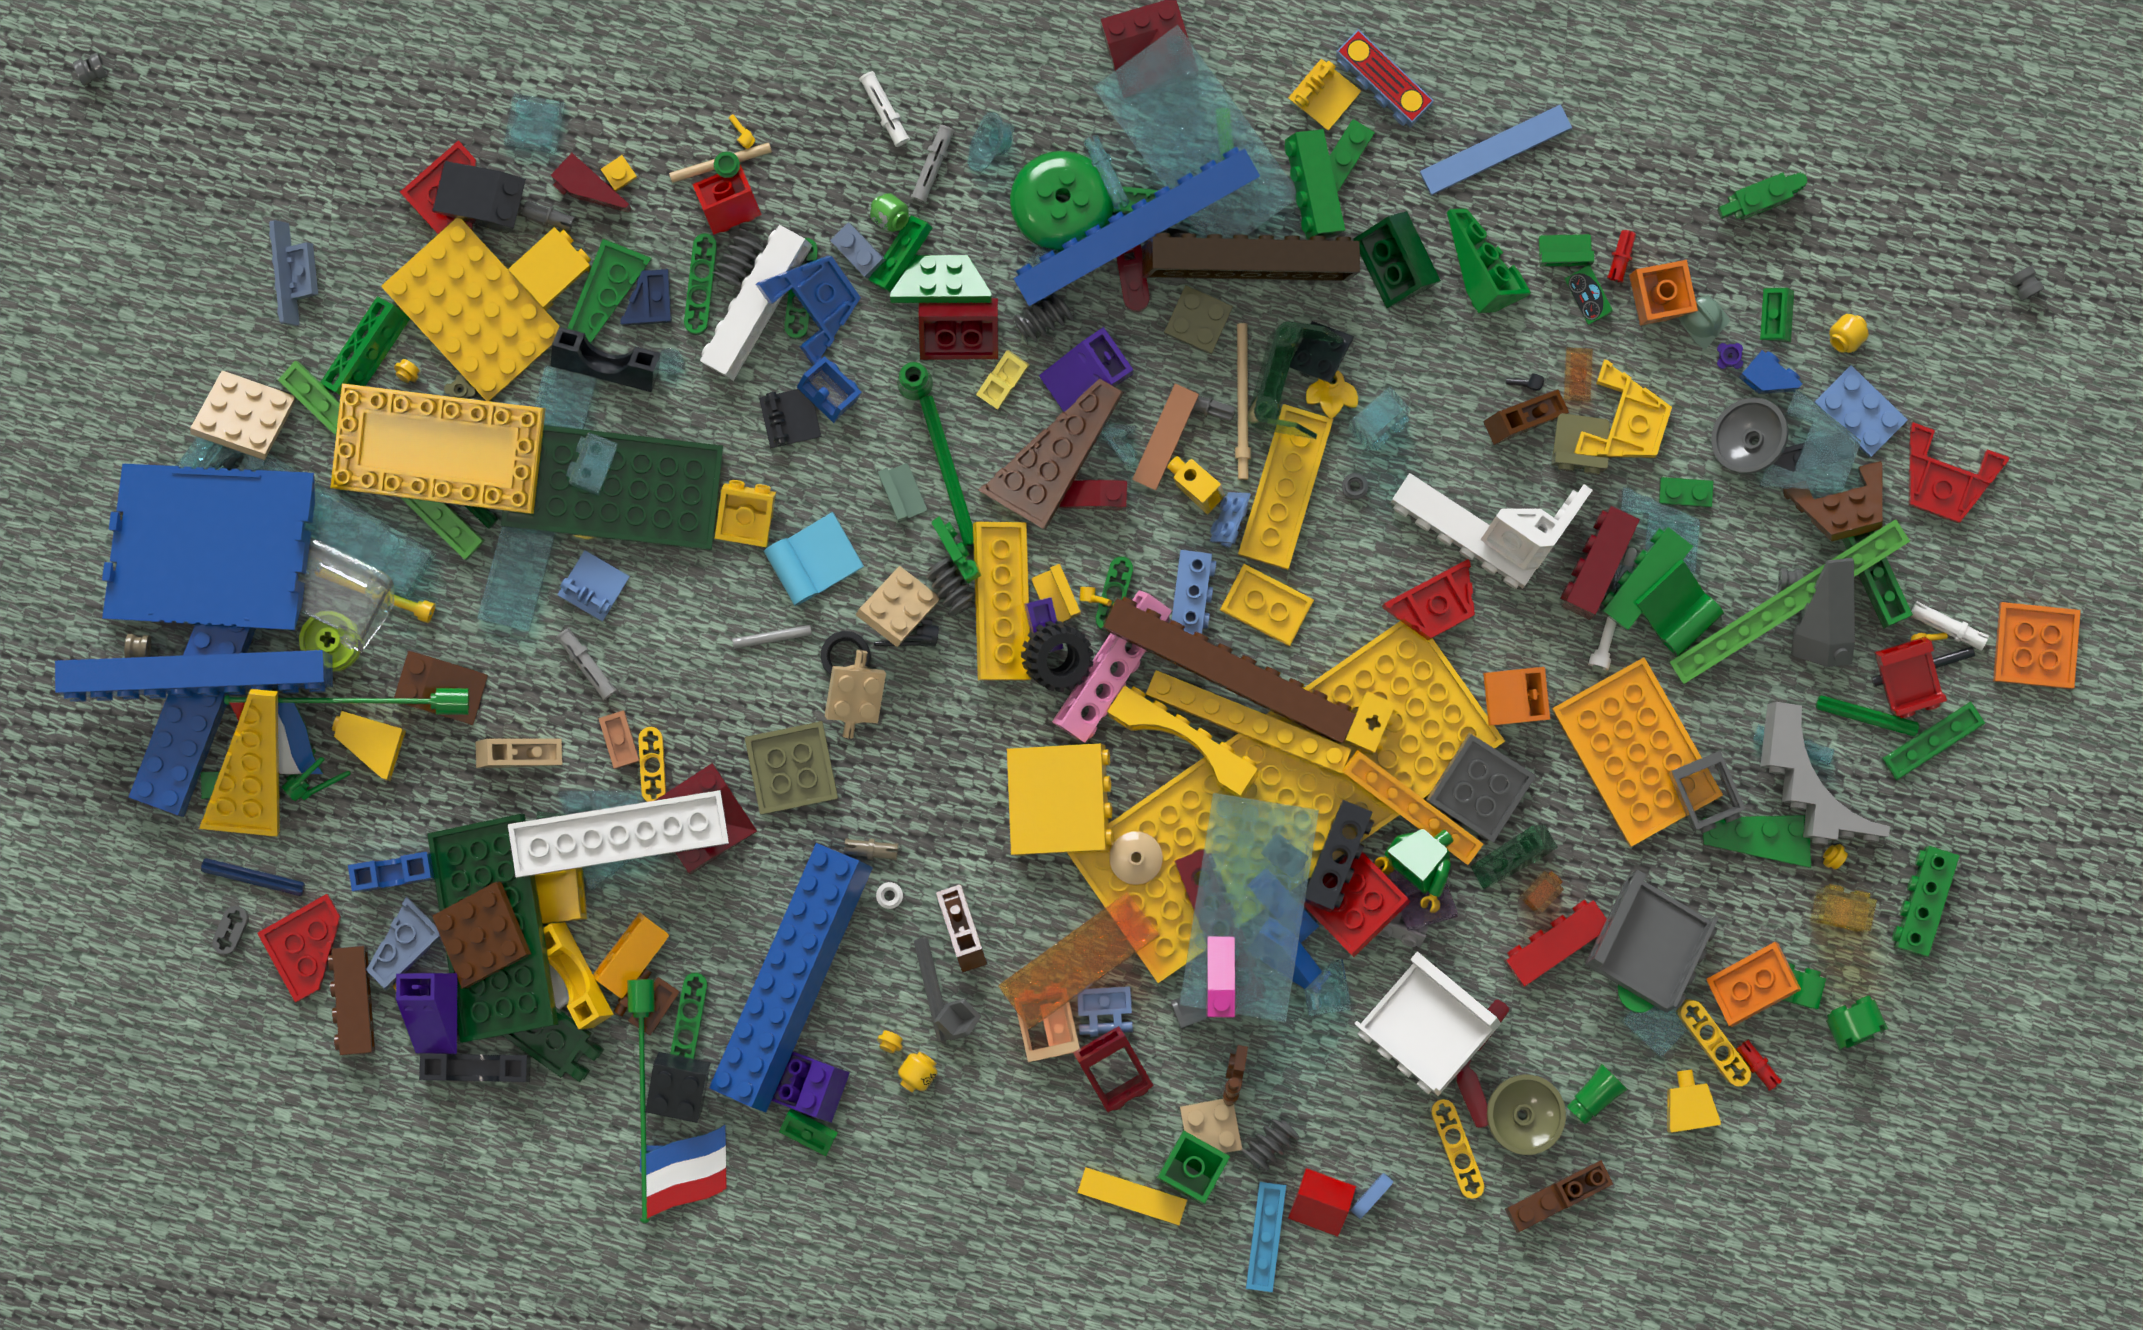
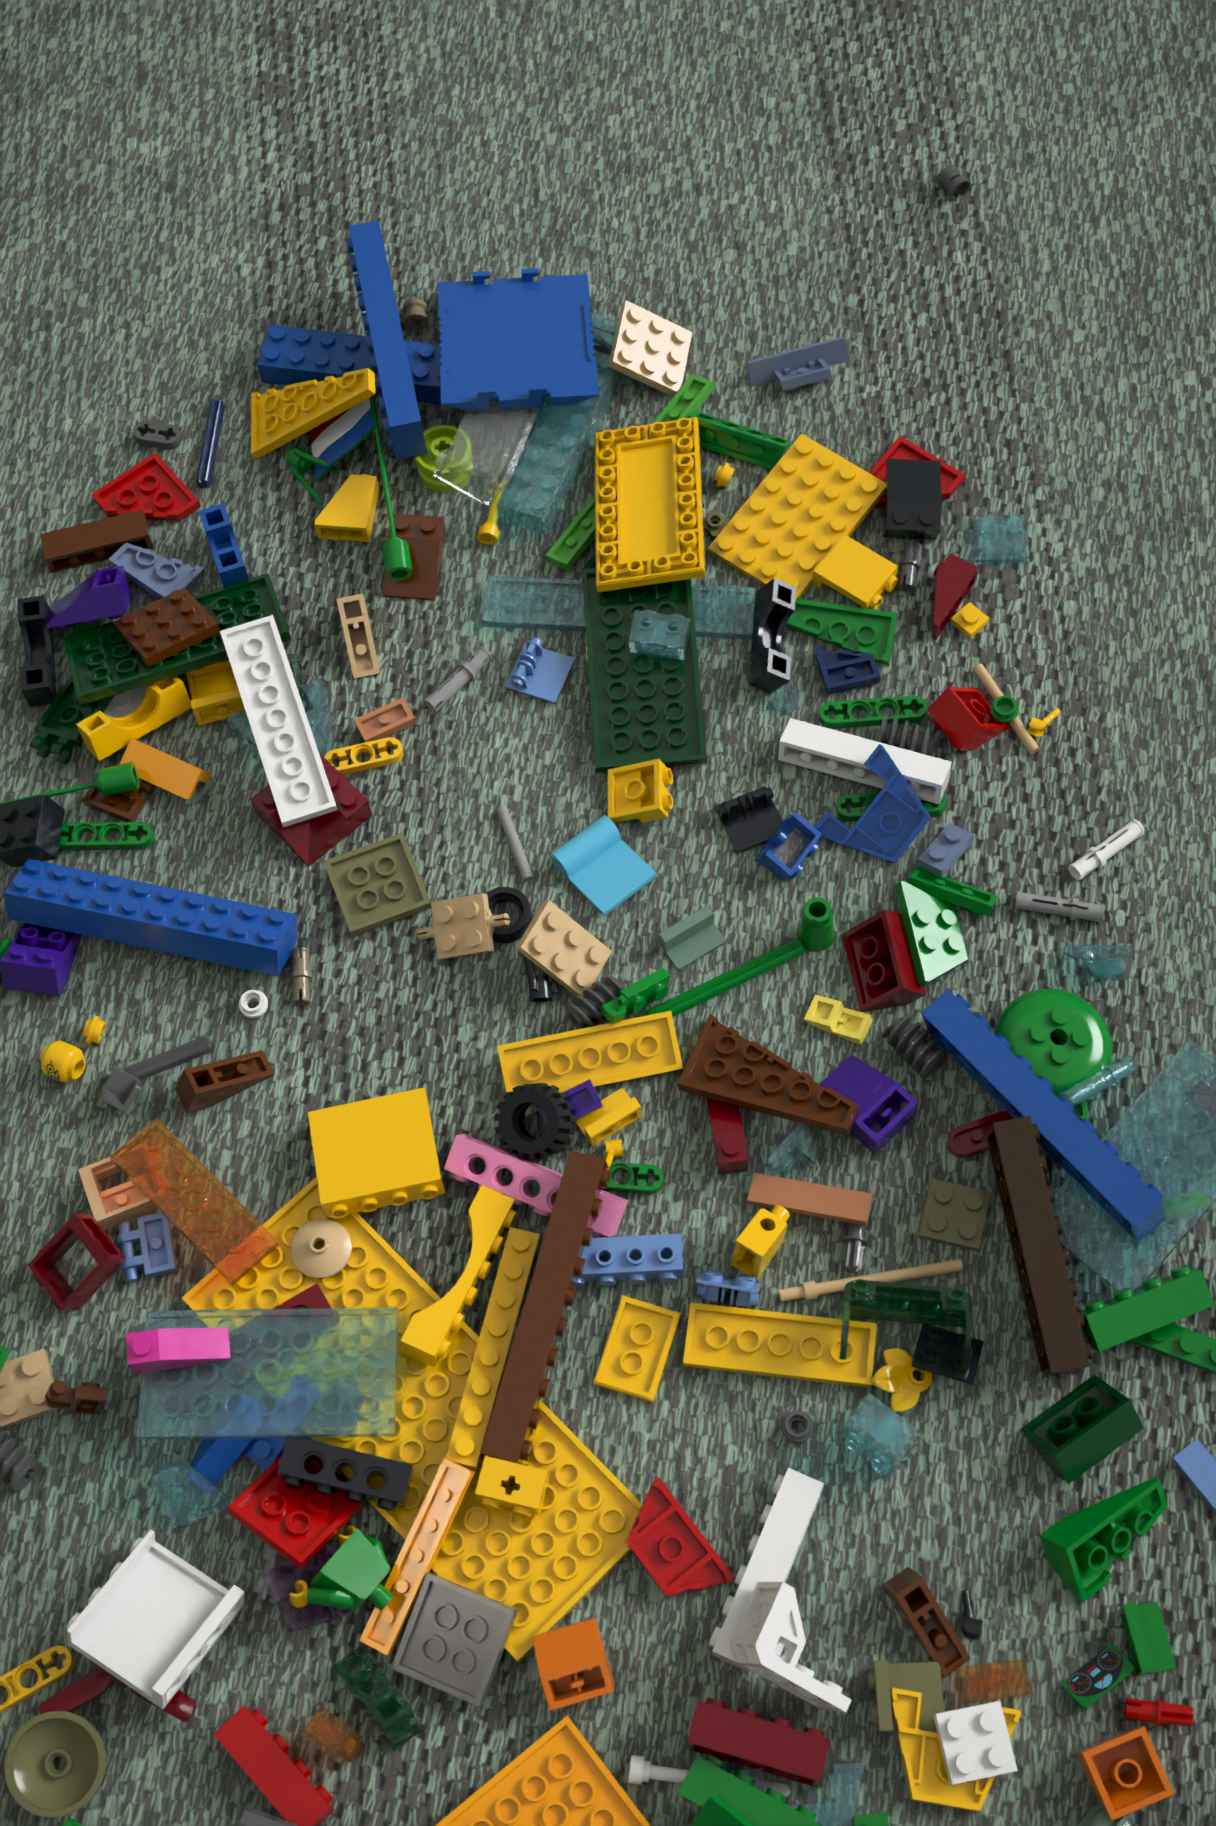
camera: 85 degrees right, 20 degrees down
bright green head [870,193,909,232] -> none
none -> white plate [933,1701,1018,1785]

